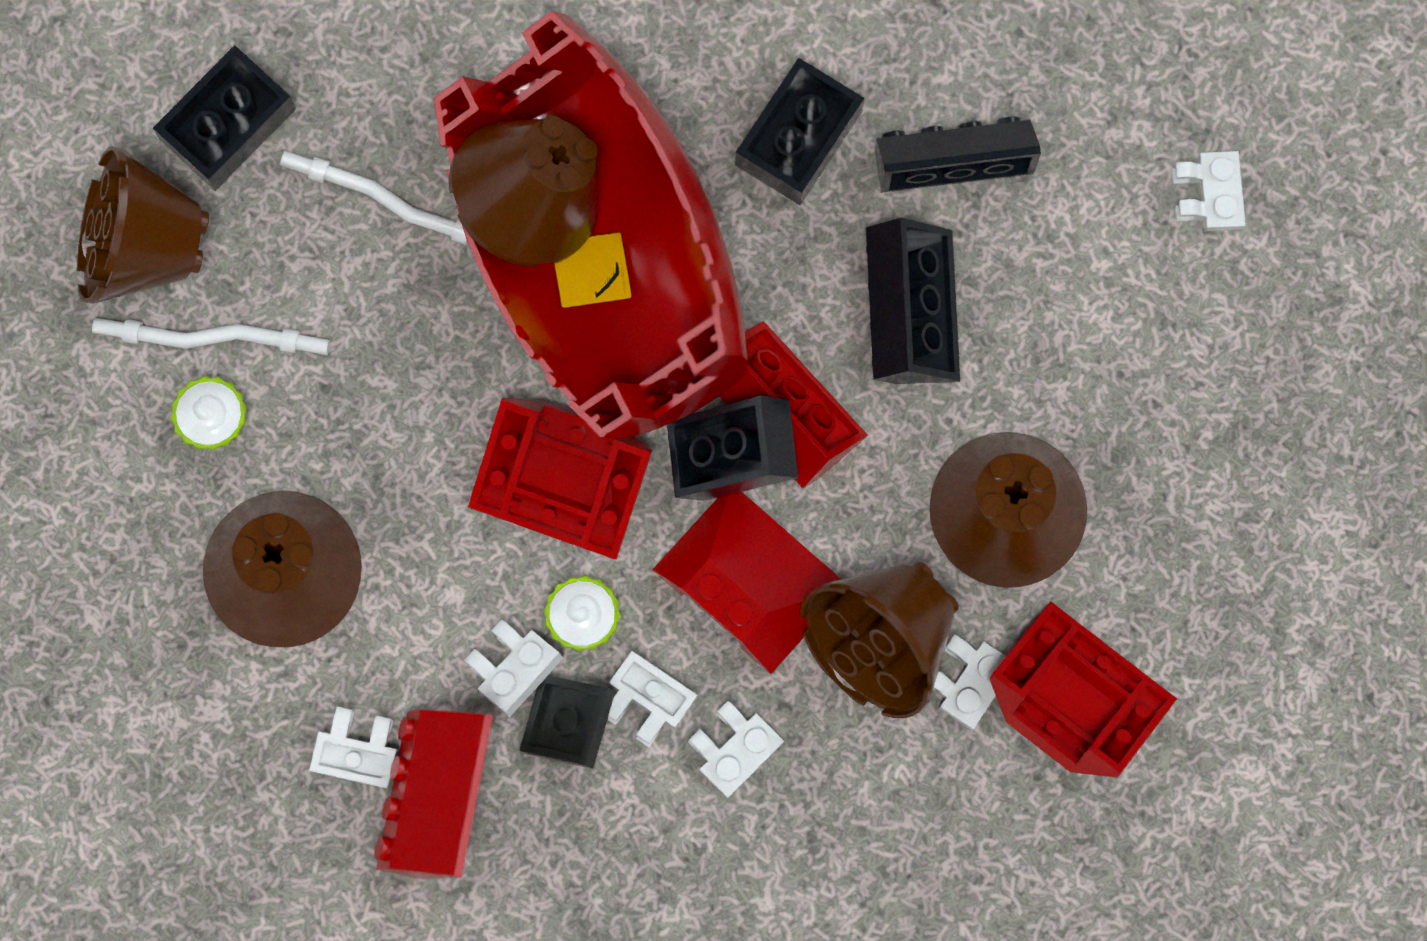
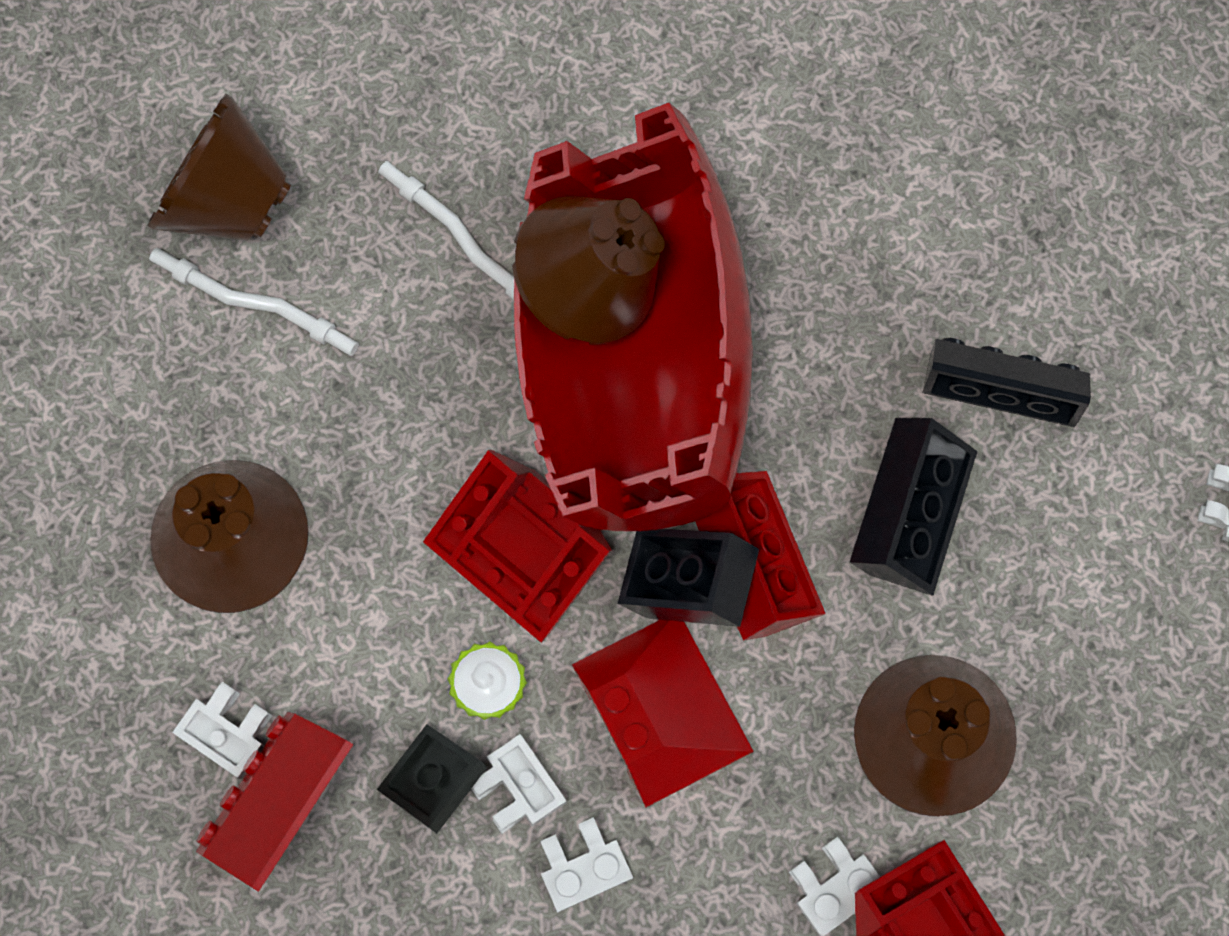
camera: 25 degrees right, 5 degrees down
black brick [153,45,296,191] -> none
white piece [170,376,247,451] -> none
white plate [464,619,563,717] -> none
yellow sticker [554,233,632,308] -> none
black brick [735,58,865,206] -> none
reddish brown cone [800,562,959,718] -> none

